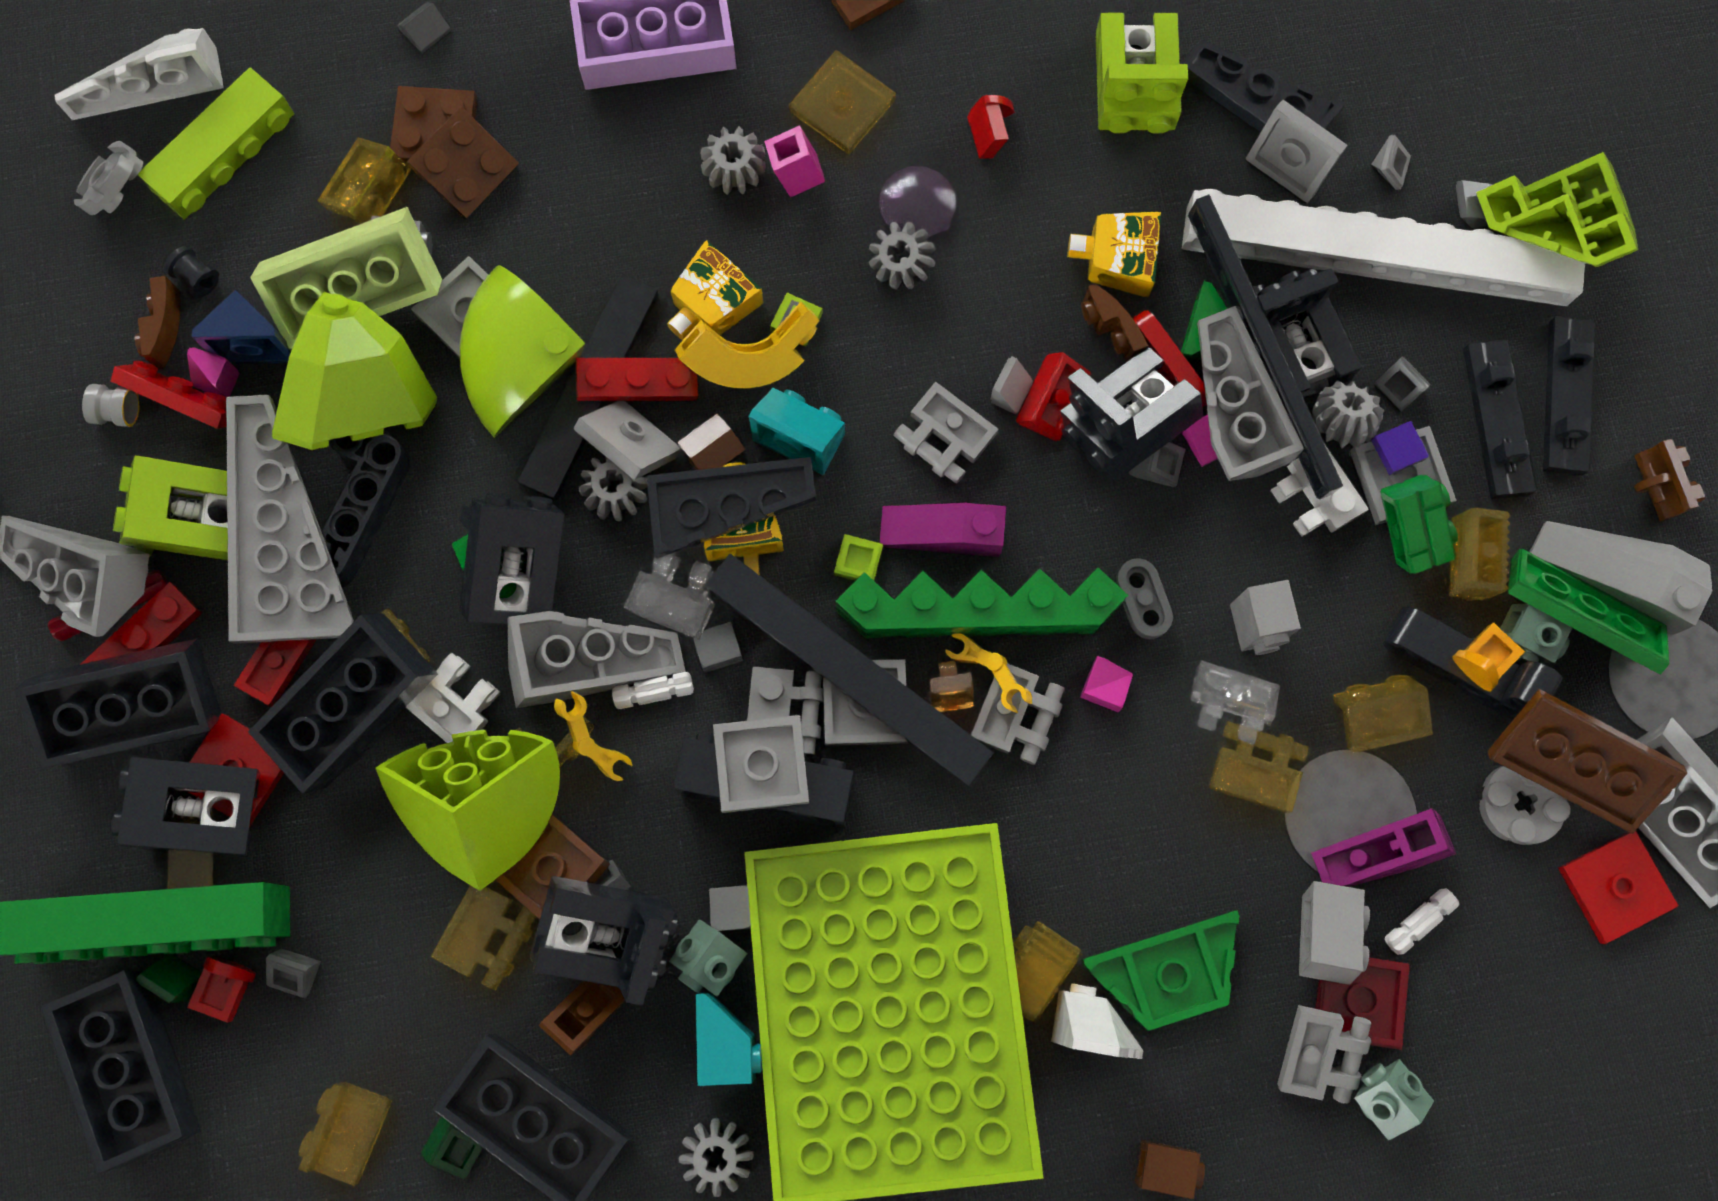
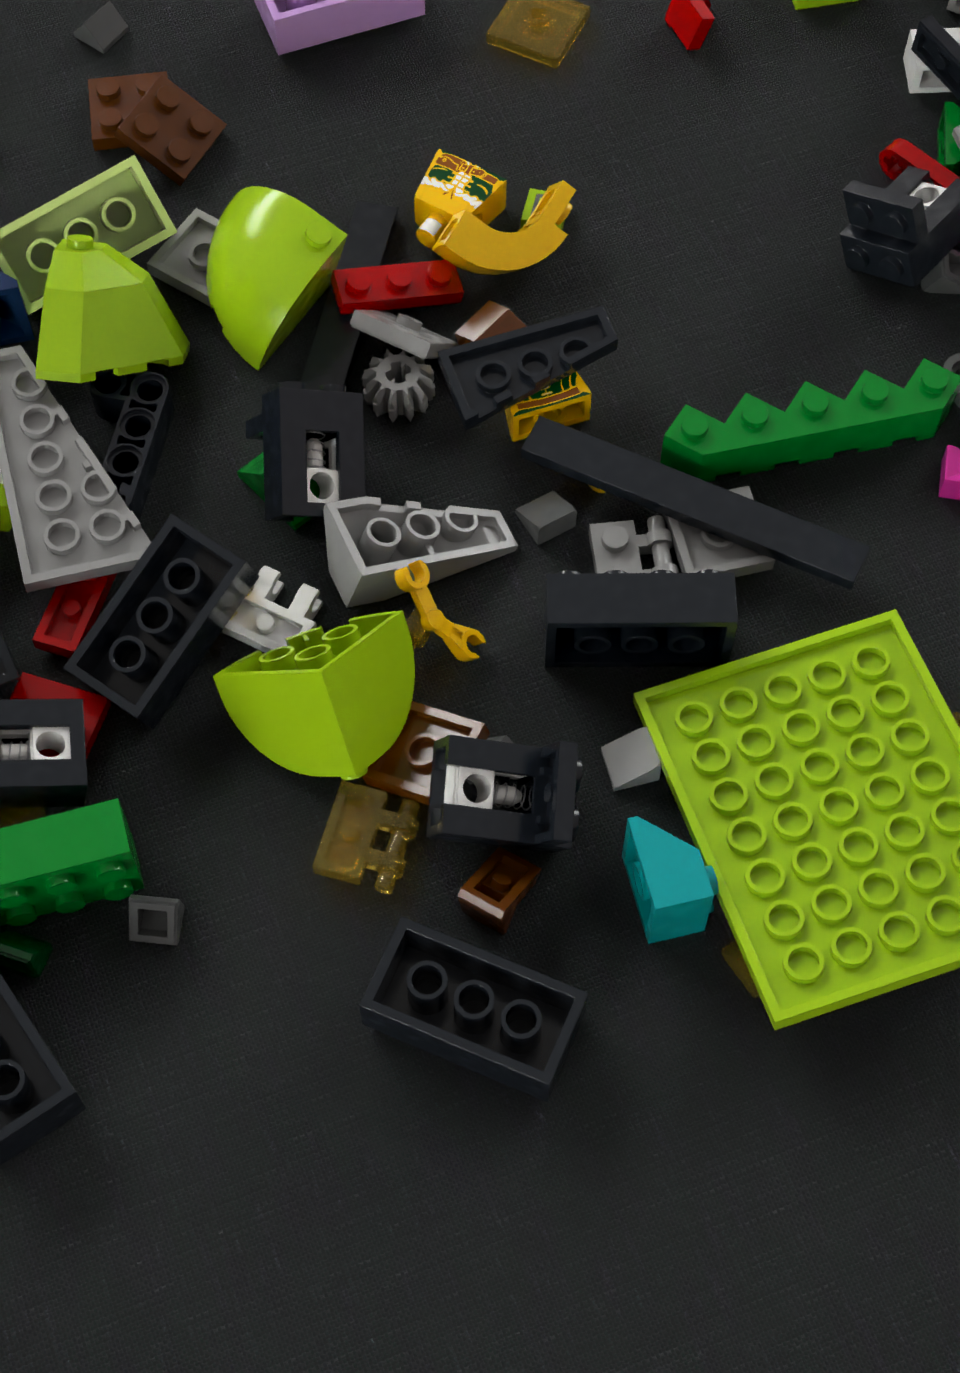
camera: 10 degrees left, 15 degrees down
red tile [187,956,256,1022] -> none
clear yellow bracket [299,1082,392,1186] -> none
clear yellow bracket [317,137,410,225] -> none
dark green slope [421,1116,483,1180] -> none
white axle [612,672,694,709] -> none
clear plate [623,553,716,640] -> none
sand green brick [669,919,748,996] -> none
light grey gear [679,1118,754,1197] -> none
light grey gear [700,126,766,195] -> none
light grey plate [713,715,809,813] -> none
teal slope [749,388,845,475] -> none
dark pink brick [764,125,825,197] -> none
lime tile [834,534,883,581] -> none
light grey gear [869,222,935,289] -> none
clear purple dish [879,166,955,237] -> none
magenta slope [880,503,1006,557] -> none
light grey plate [893,382,999,484] -> none
clear orange tile [929,661,973,712] -> none
yellow piece [945,633,1032,713] -> none
light grey plate [971,663,1065,765] -> none
light grey slope [990,356,1033,414] -> none
red slope [1016,352,1091,441] -> none
torso [1067,212,1161,297] -> none
reddish brown slope [1081,284,1148,362] -> none

